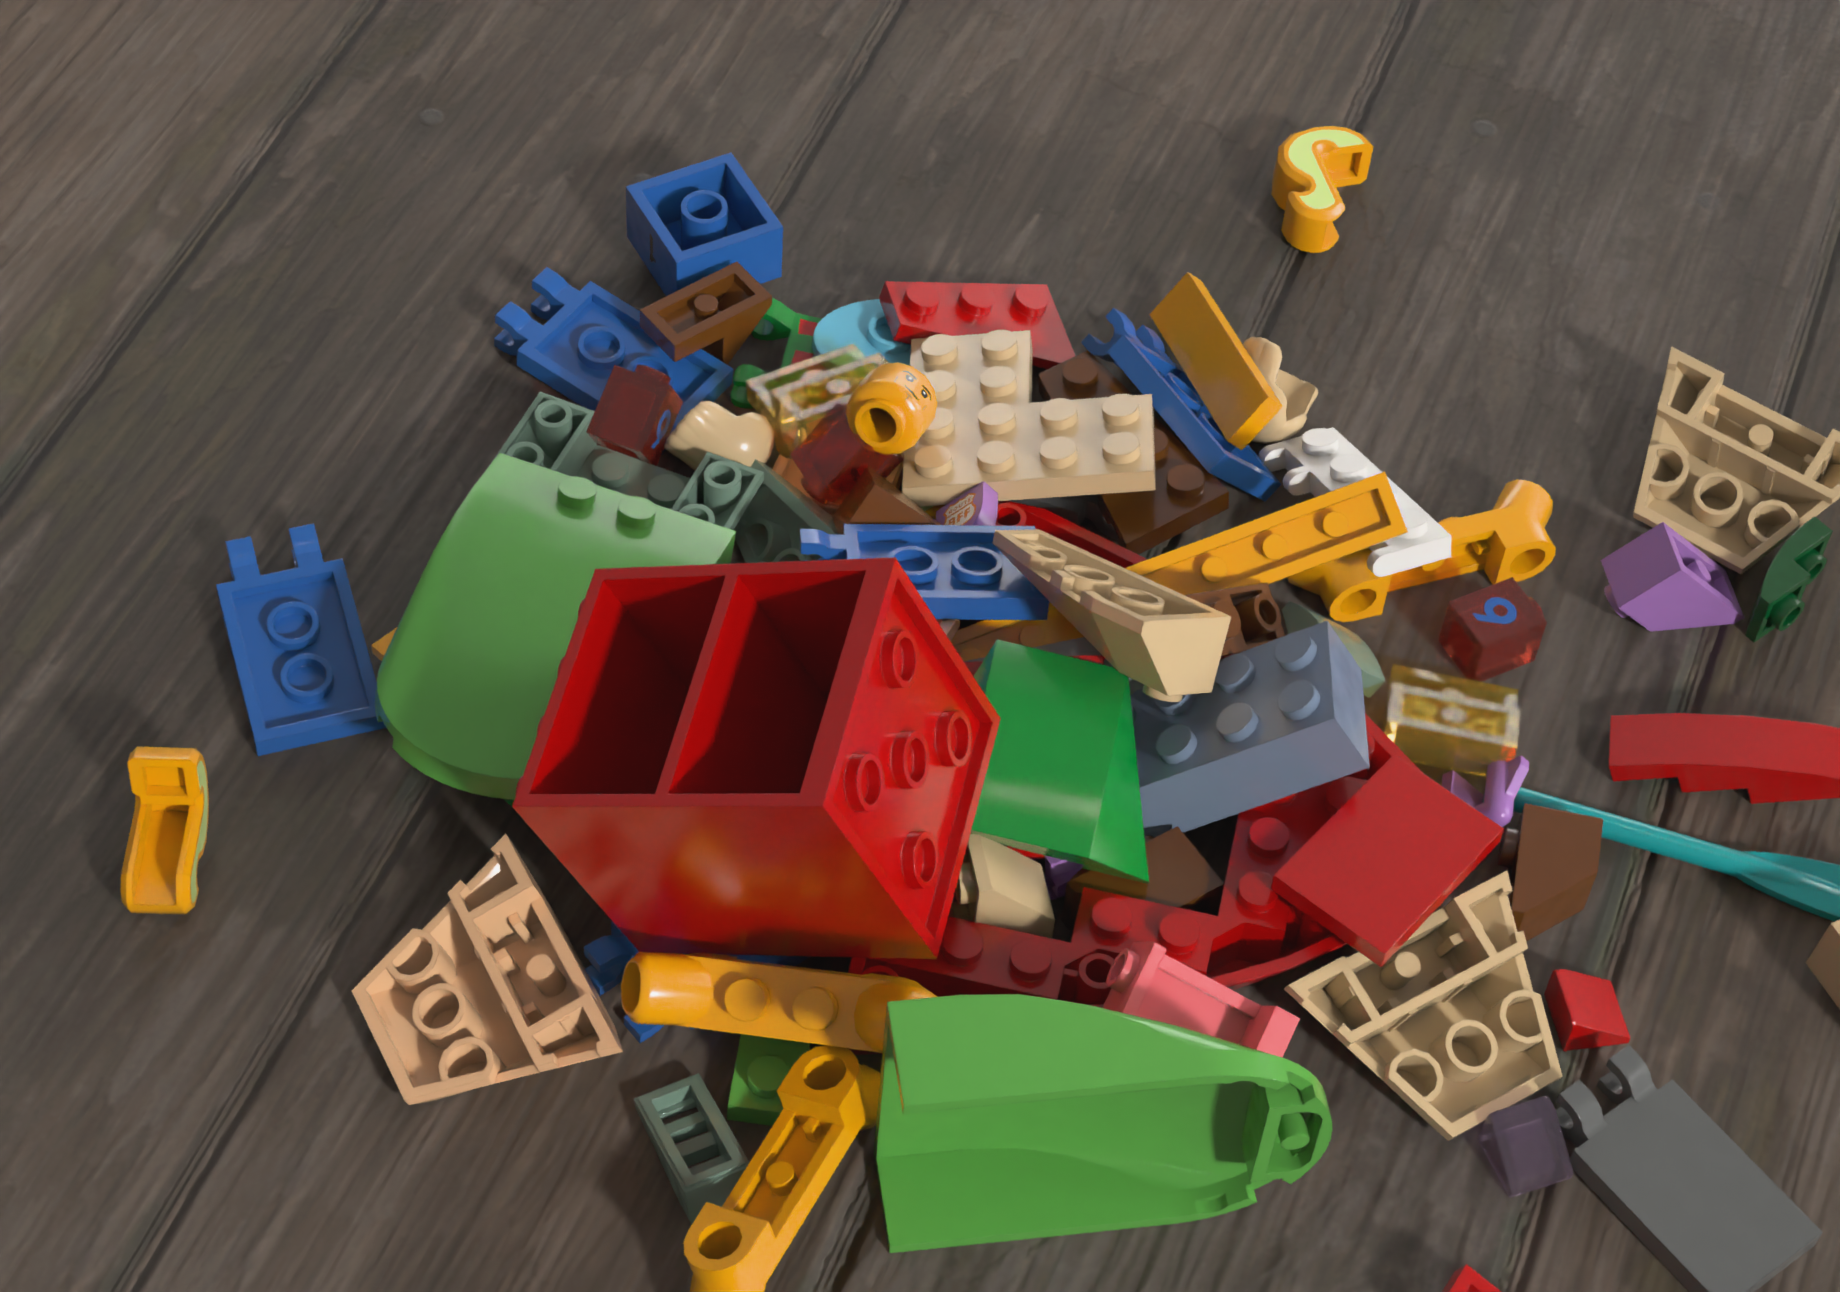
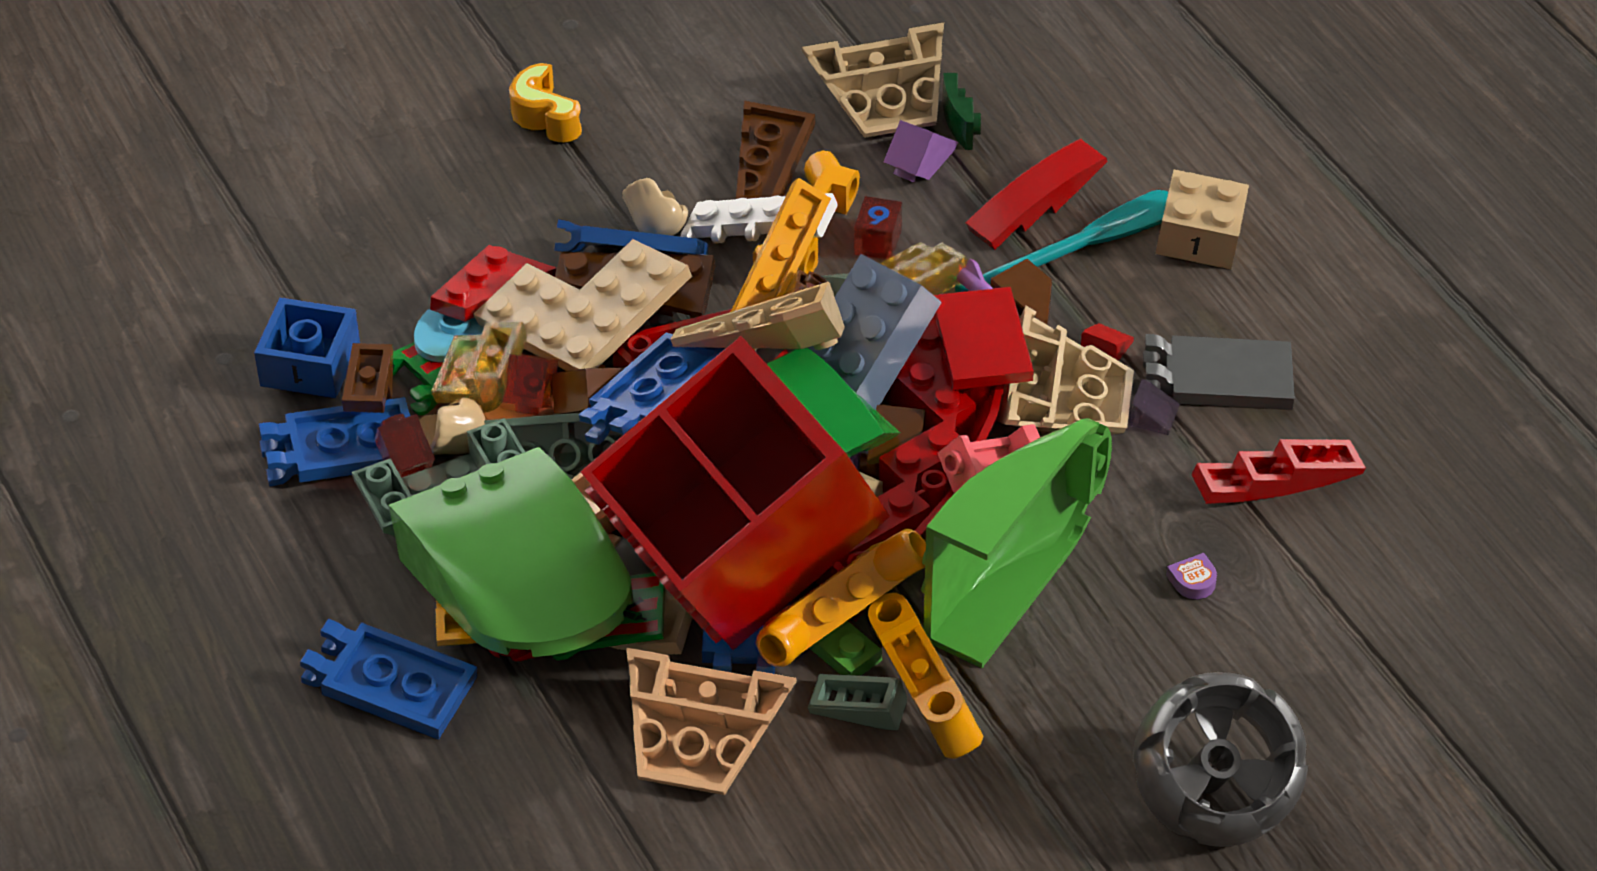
camera: 45 degrees left, 5 degrees down
light orange animal [120,747,209,914] -> none
light orange head [846,362,937,455] -> none
medium lavender tile [936,481,998,526] -> none
light orange tile [1149,272,1282,450] -> none
none -> reddish brown wing [736,100,815,199]

